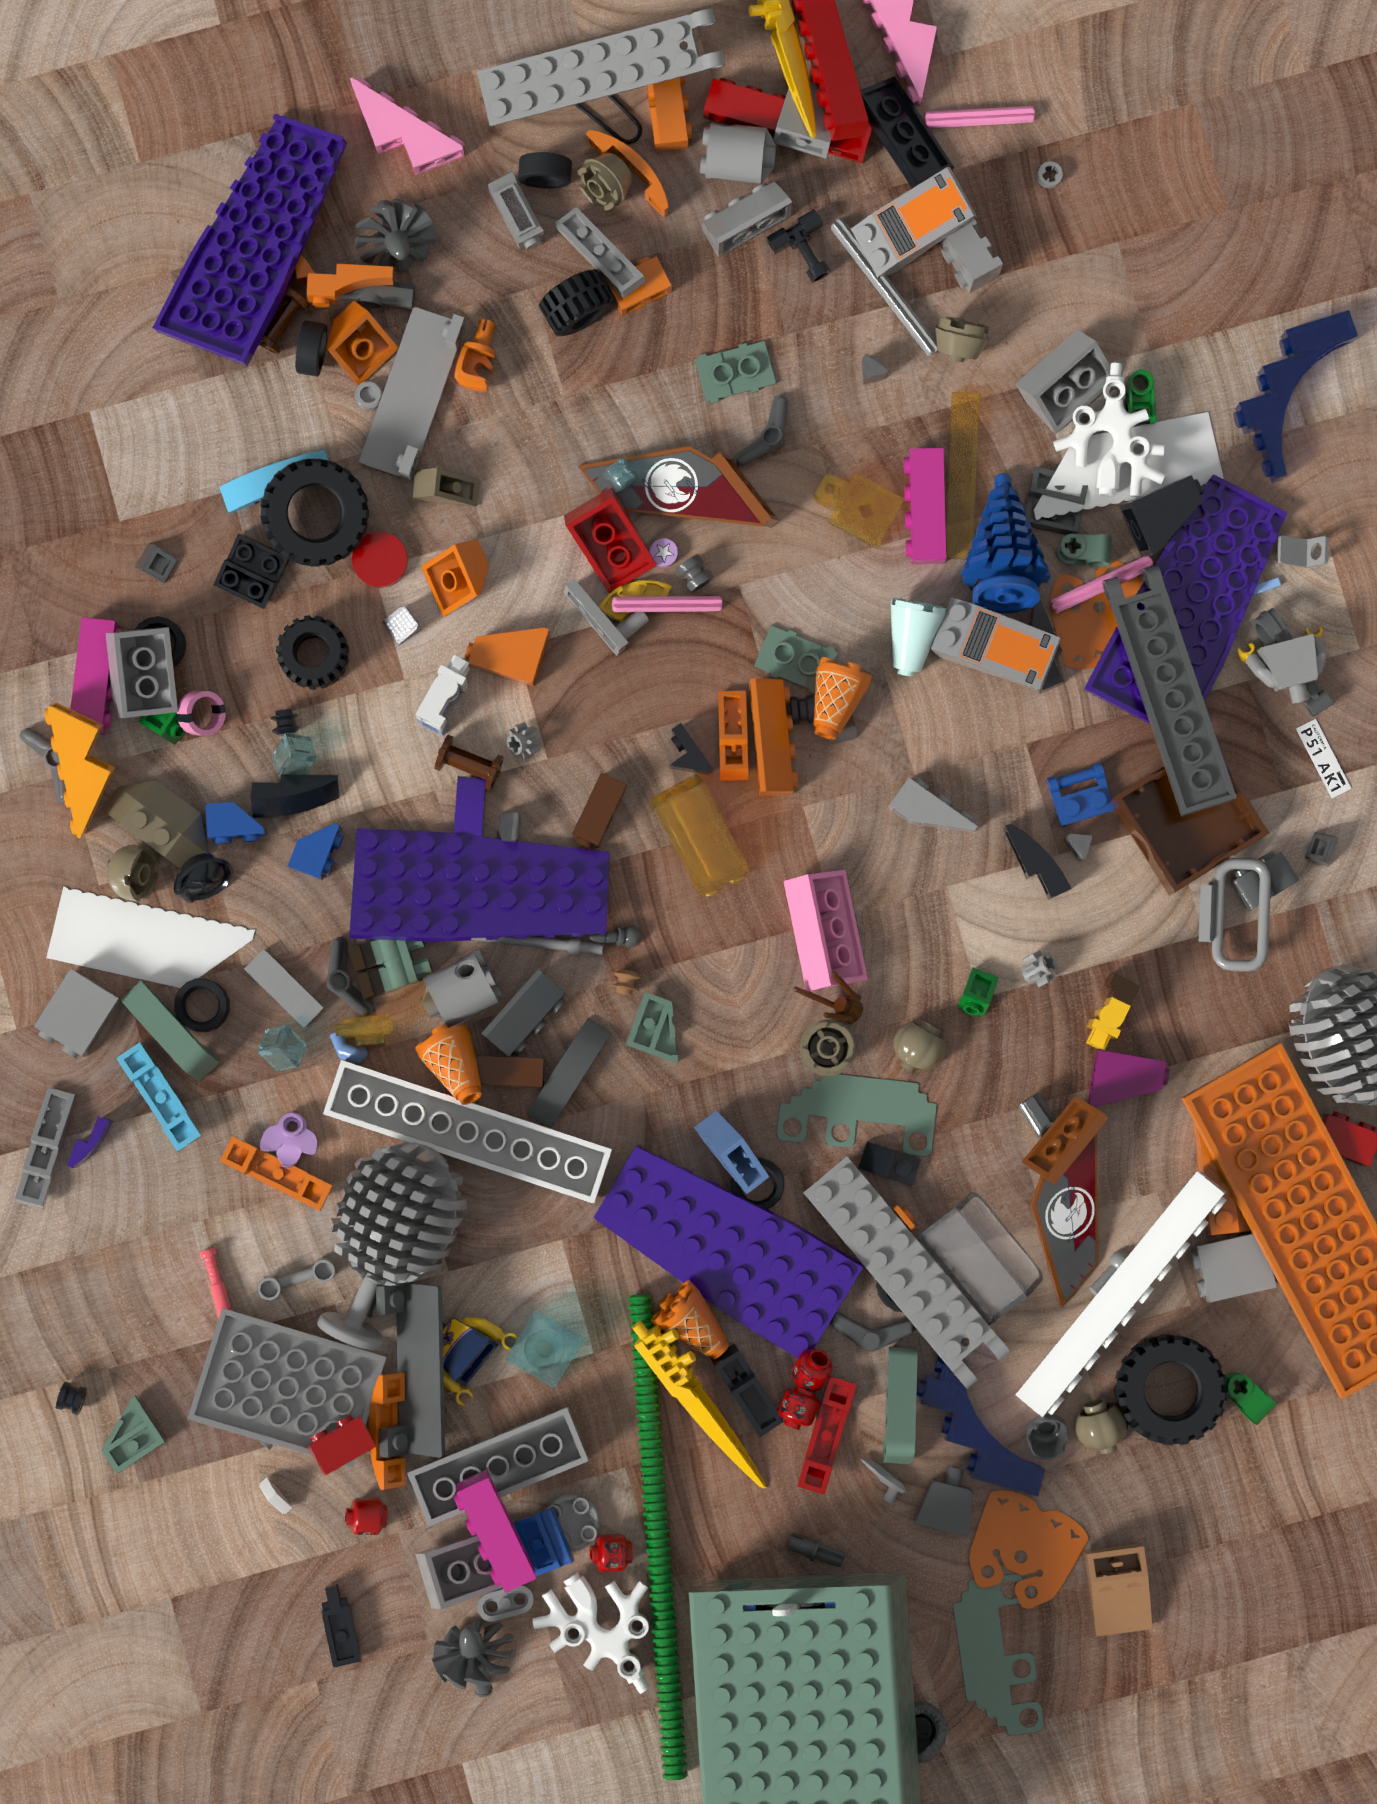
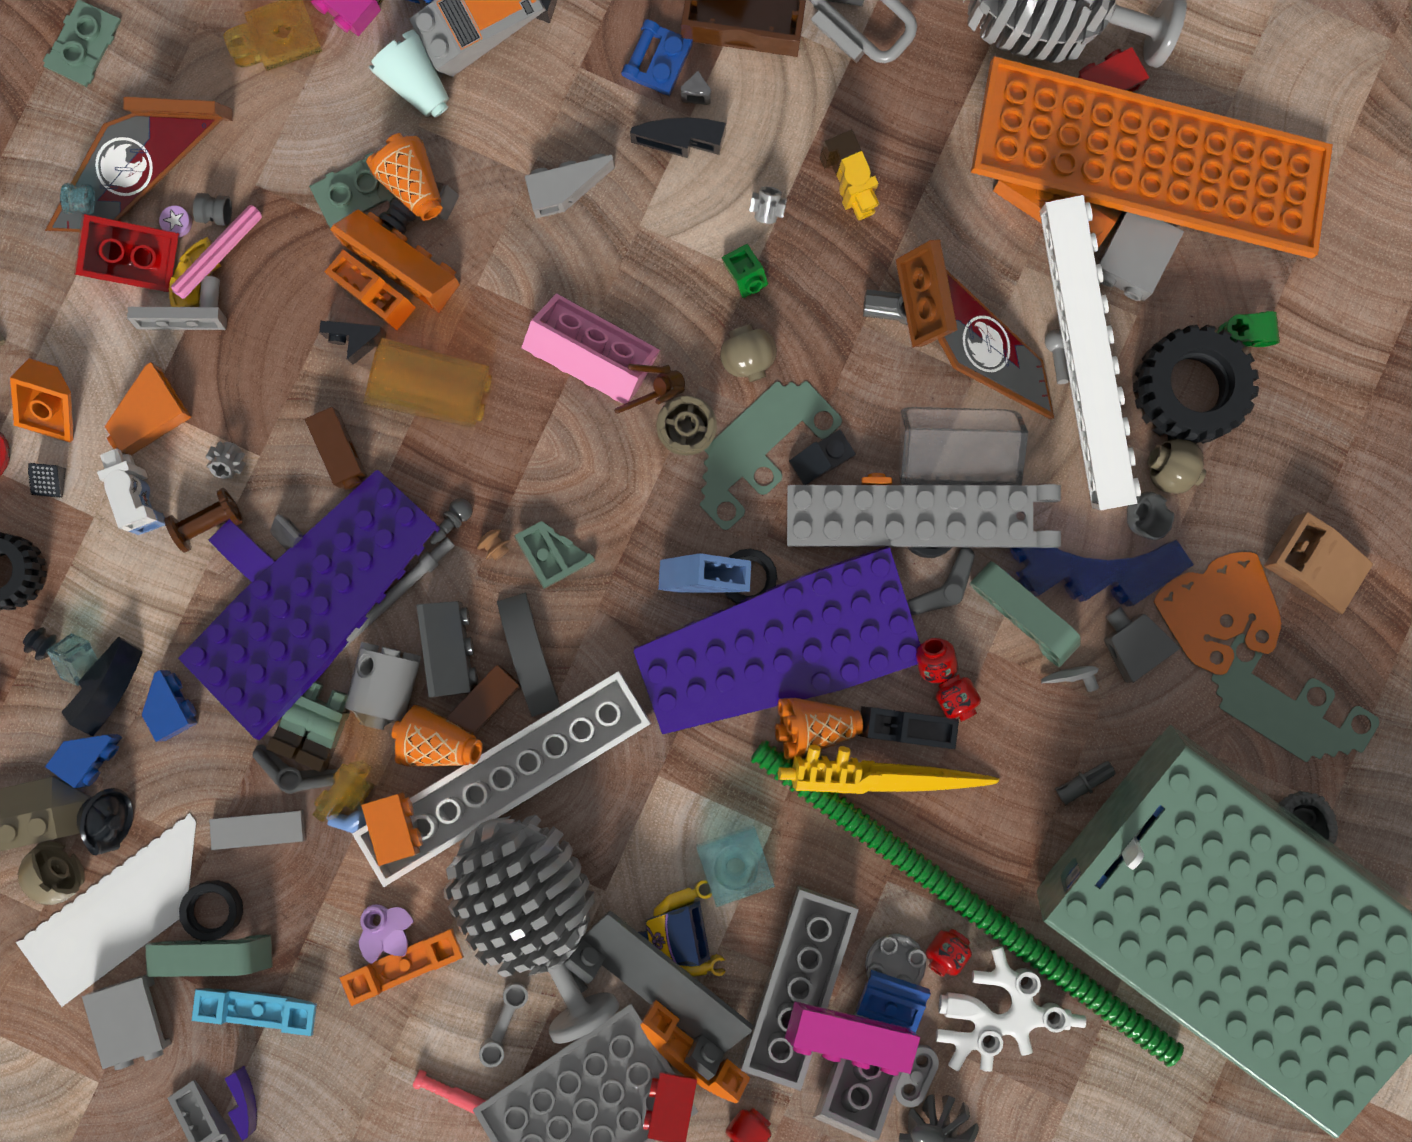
camera: 50 degrees left, 0 degrees up
clear light blue panel [257,1024,306,1072] -> none
dark grey piece [733,395,788,467] -> none
red slope [797,1376,857,1495] -> none
magenta slope [1087,1050,1170,1107] -> none
none -> orange brick [361,792,423,866]

